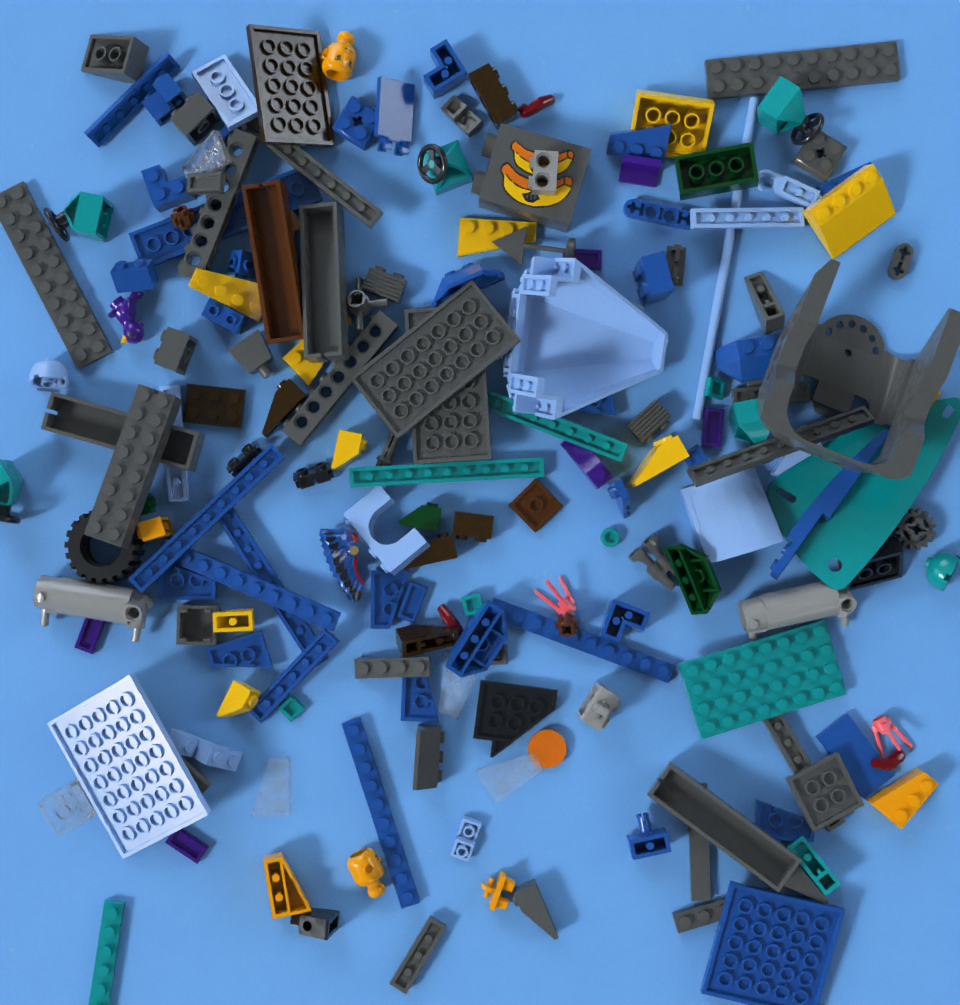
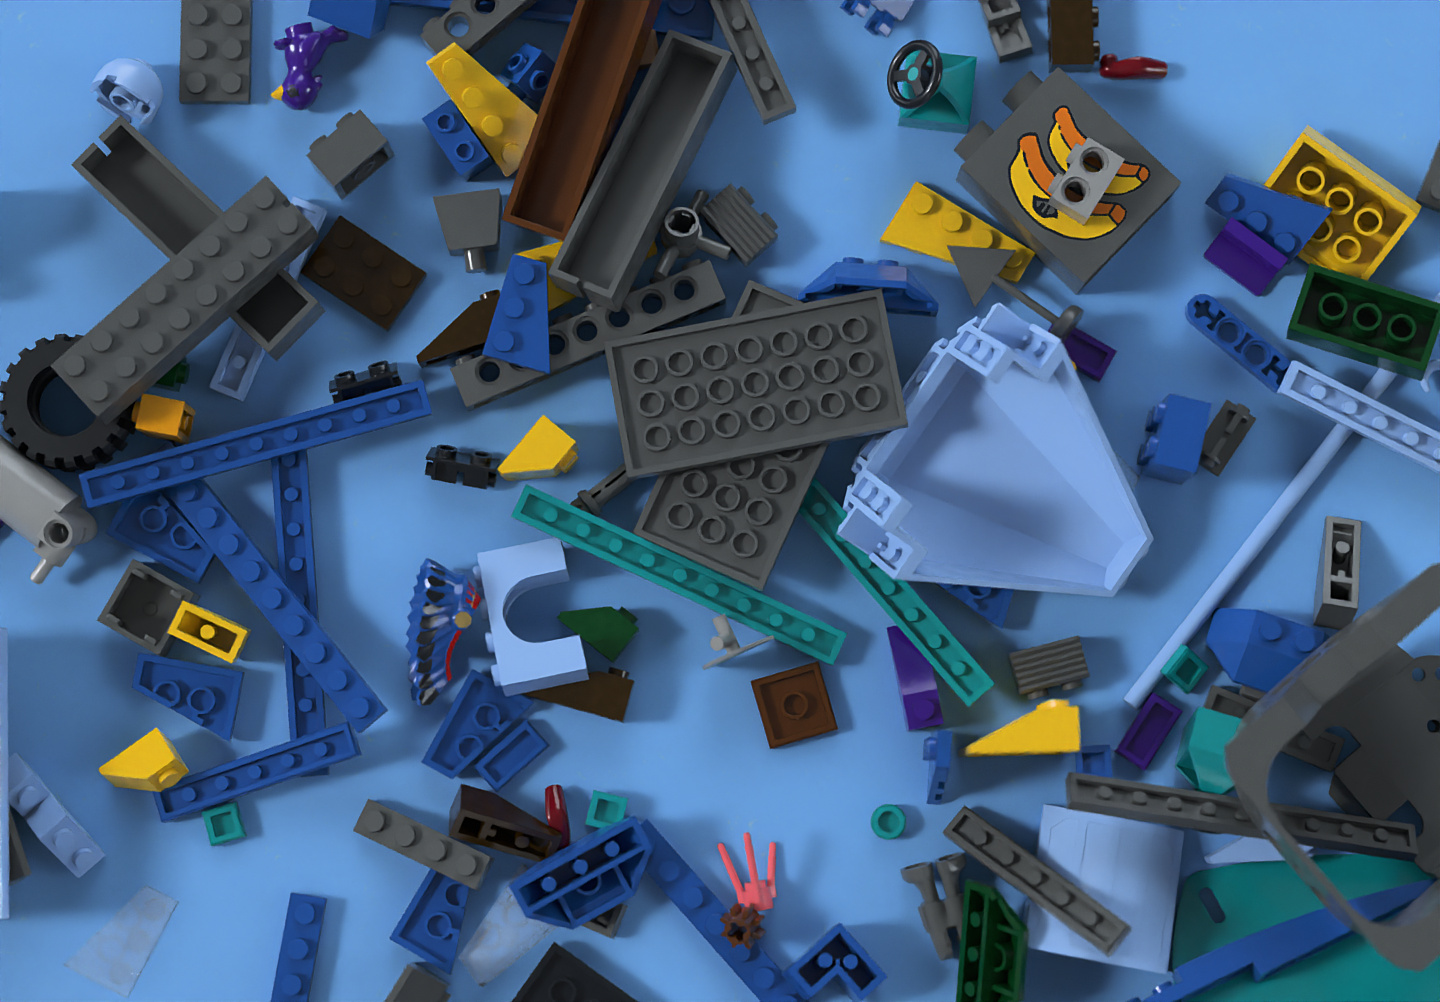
camera: 30 degrees right, 5 degrees down
dark brown brick [452,511,494,543] -> none
none -> blue wing [482,253,551,376]
none -> light grey shield [702,614,775,670]
none -> dark grey tile [942,805,1132,957]

